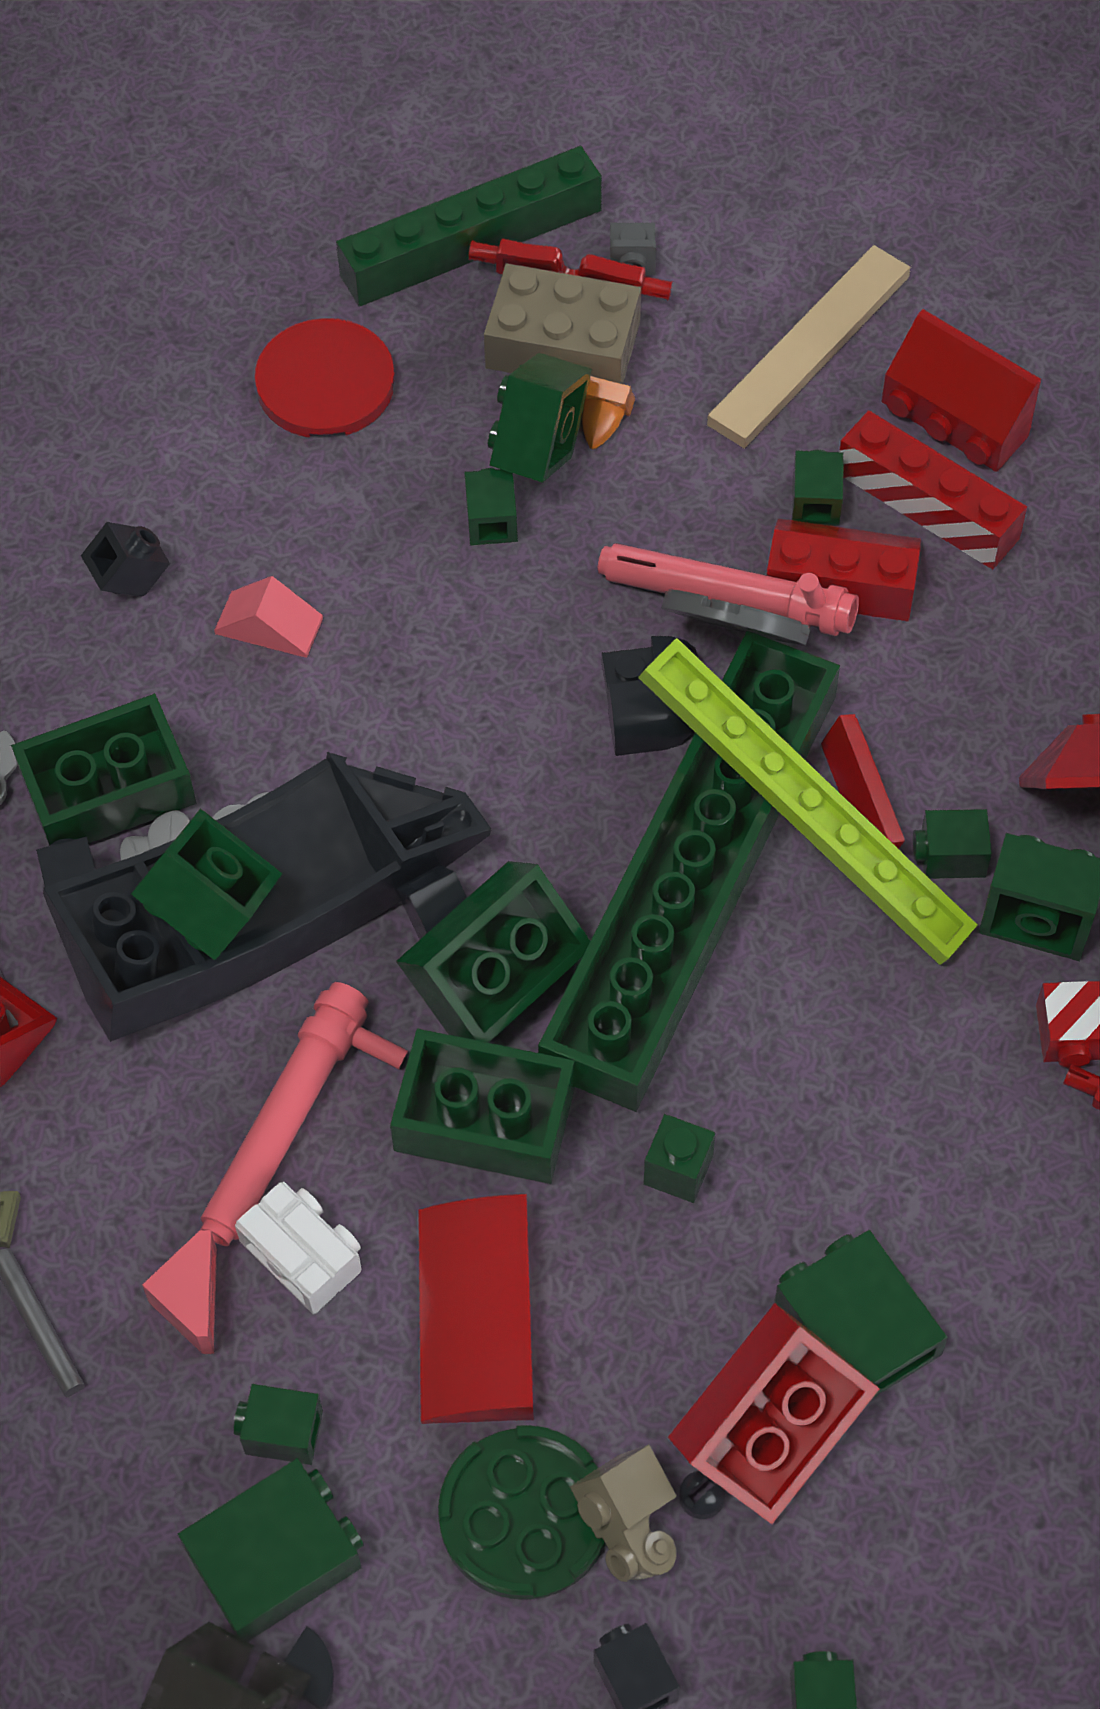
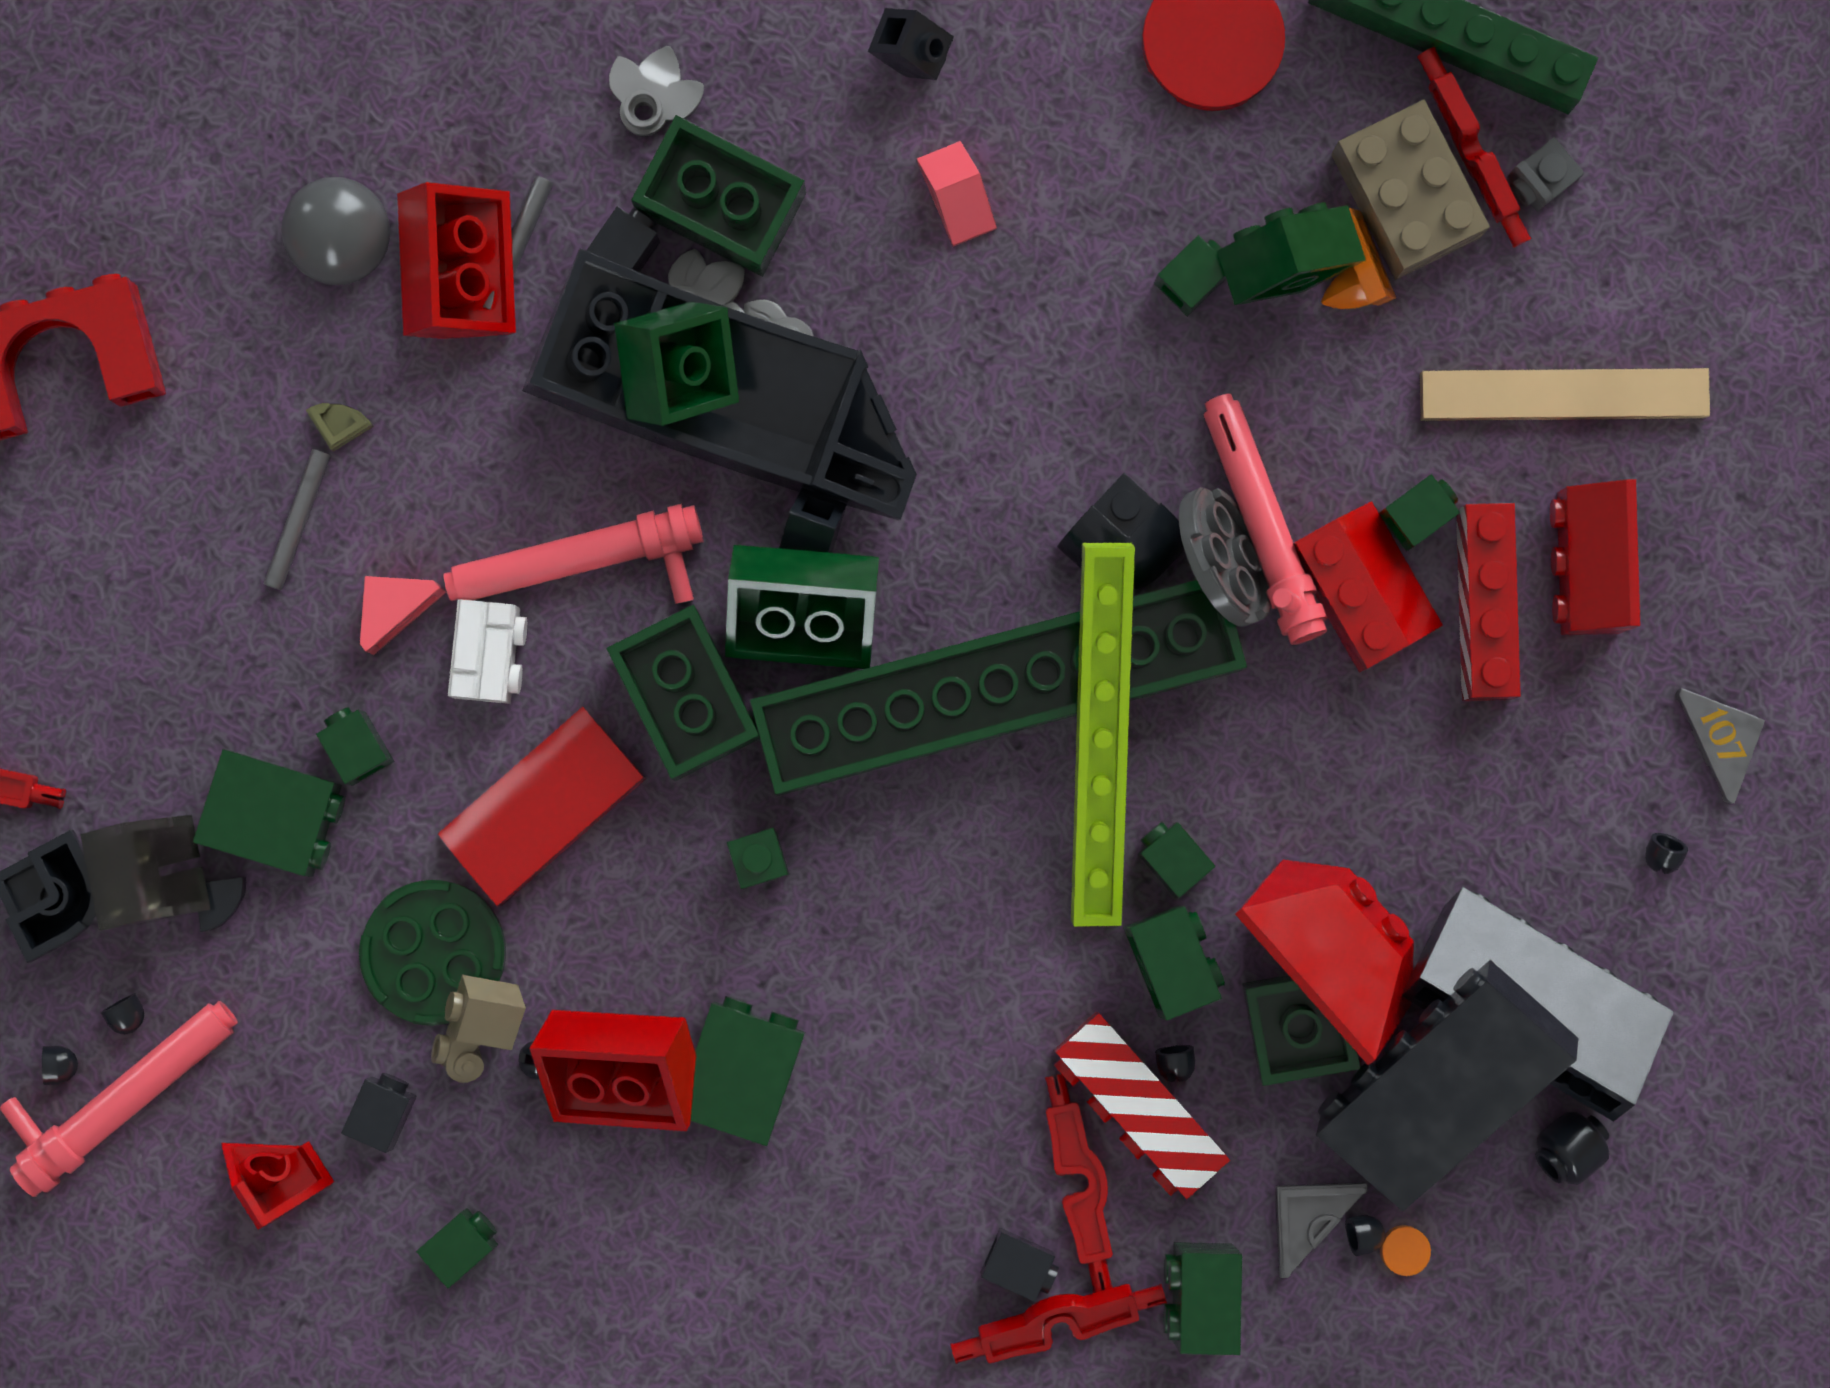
camera: 45 degrees right, 25 degrees up
red tile [821,714,905,849] -> none

